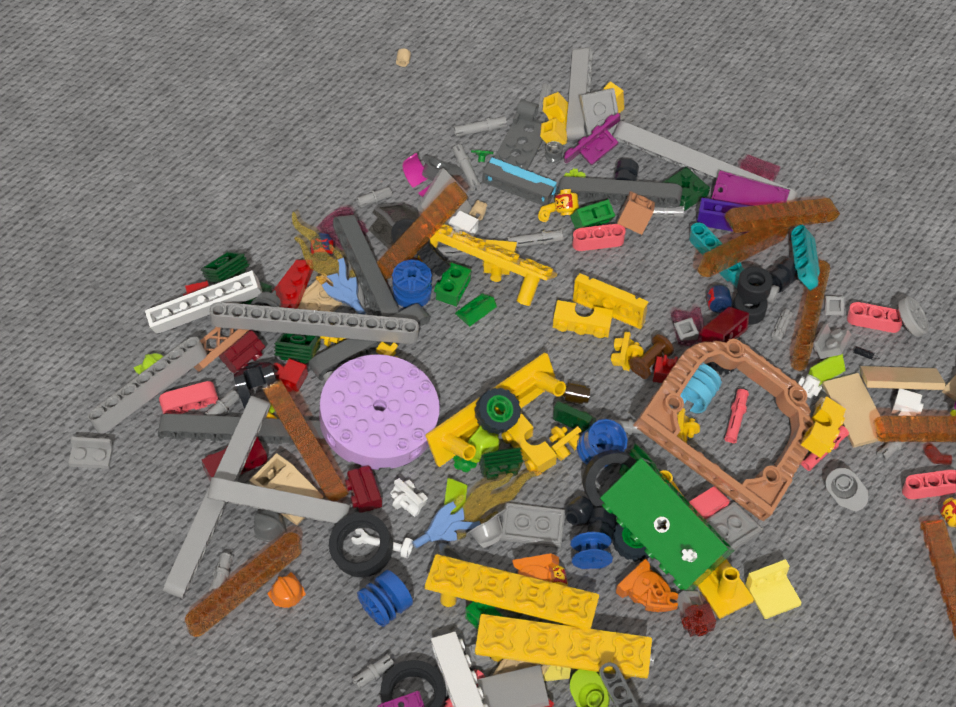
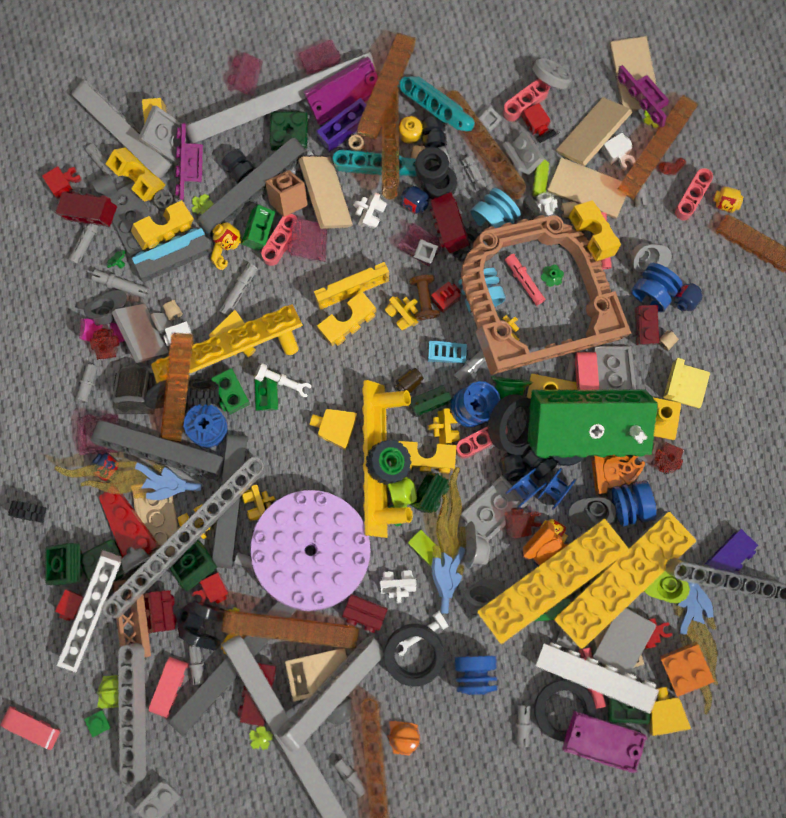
camera: 50 degrees left, 25 degrees up
none -> coral beam [0,706,61,750]
none -> black tyre [8,500,47,523]
none -> red brick [42,166,82,199]
none -> dark red brick [55,191,117,227]
none -> green plate [84,710,111,738]
none -> clear red brick [90,328,119,360]
none -> yellow arch [131,200,194,250]
none -> clear pink bracket [227,52,263,96]
none -> lime plant [249,726,273,750]
none -> white piece [254,362,311,397]
none -> clear pink slope [287,218,327,262]
none -> tan tile [299,157,353,229]
none -> yellow torso [310,409,357,450]
none -> tan hose [349,135,364,152]
none -> white hips [353,193,387,229]
none -> yellow head [398,116,423,144]
none -> medium azure slope [428,341,467,363]
none -> coral beam [456,426,508,459]
none -> medium azure wheel [470,188,521,228]
none -> blue piece [505,469,548,508]
none -> clear red brick [505,507,542,539]
none -> clear smoke tile [521,195,540,221]
none -> red brick [522,103,551,135]
none -> green plant [541,265,564,287]
none -> dark grey piece [569,495,616,527]
none -> blue wheel [612,480,656,527]
none -> blue wheel [631,263,683,312]
none -> dark red brick [635,305,659,345]
none -> tan hose [659,330,679,351]
none -> dark blue head [674,283,703,311]

